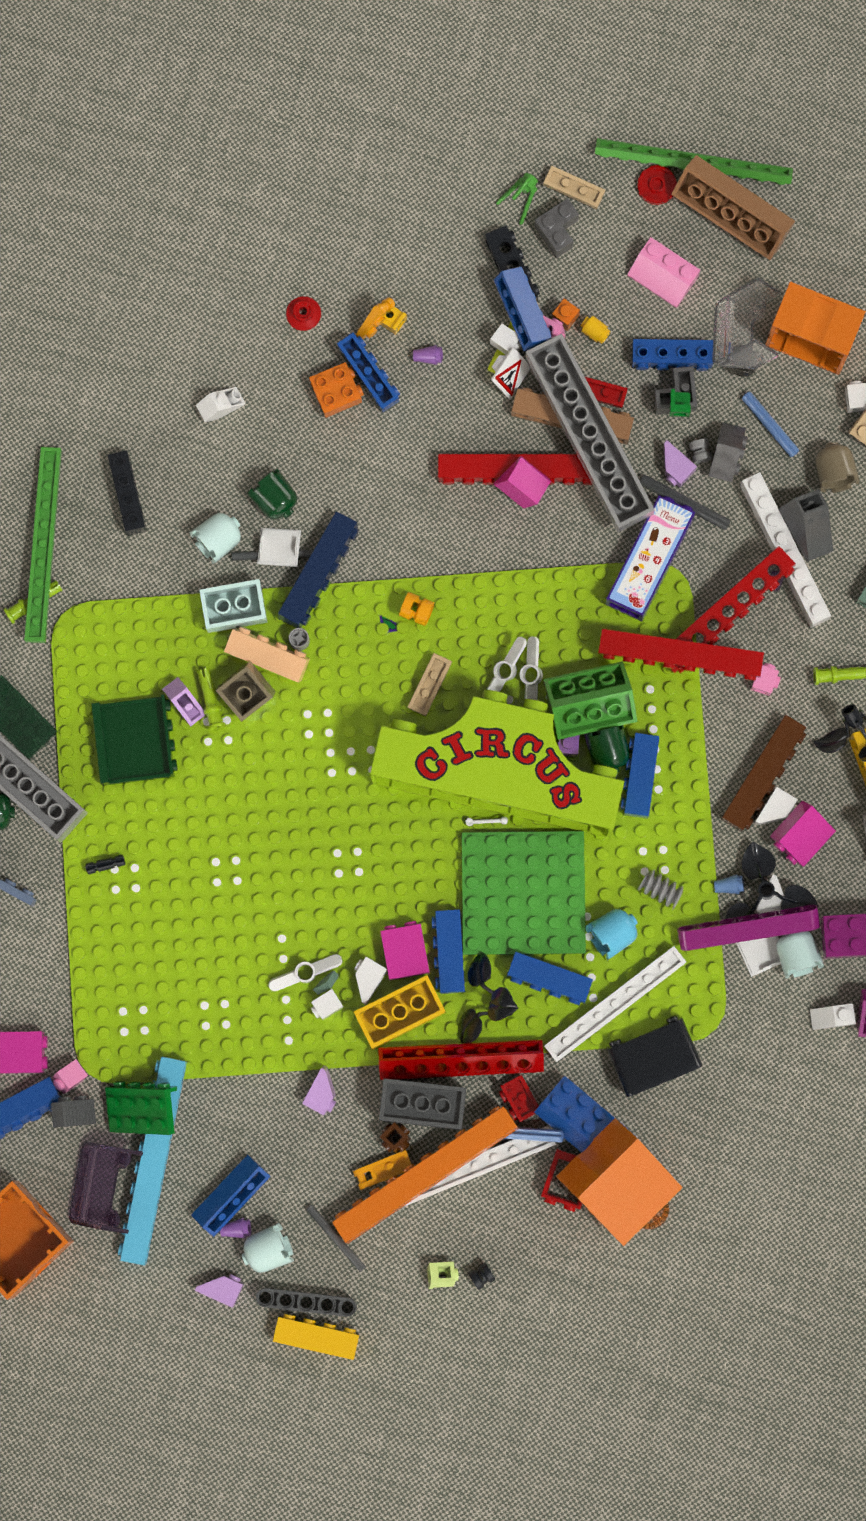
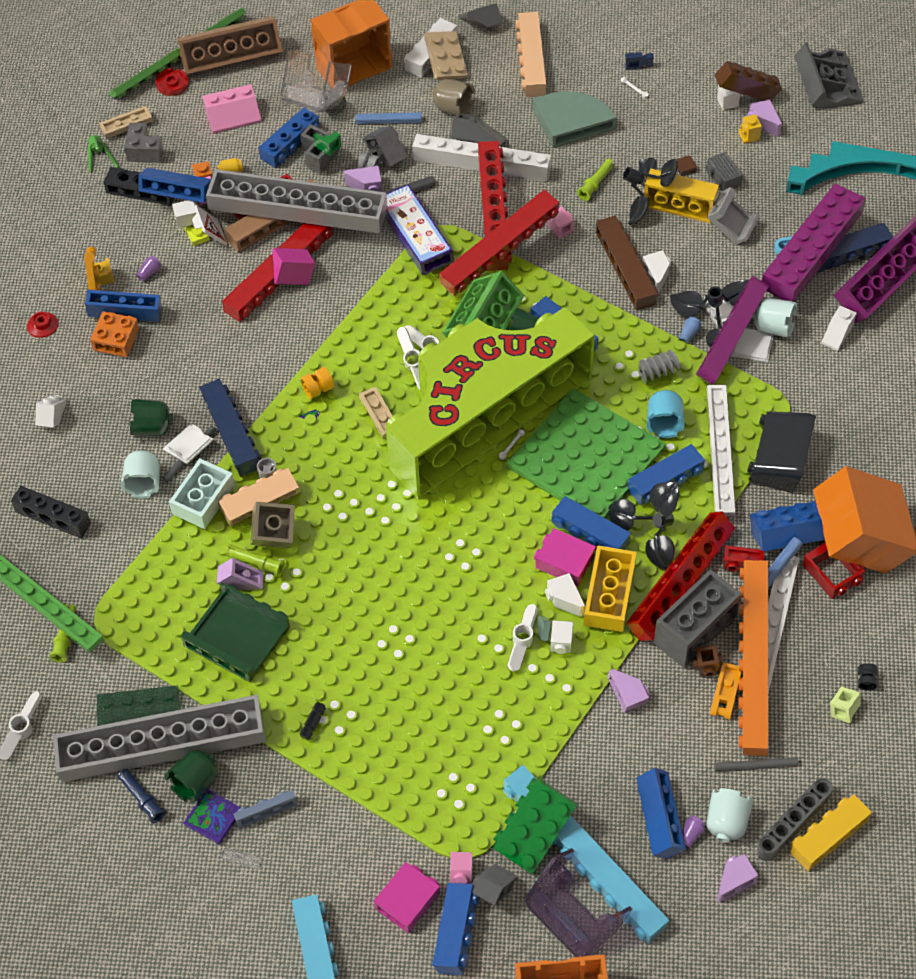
camera: 55 degrees left, 25 degrees down
dark pink brick [770,800,836,867] -> none

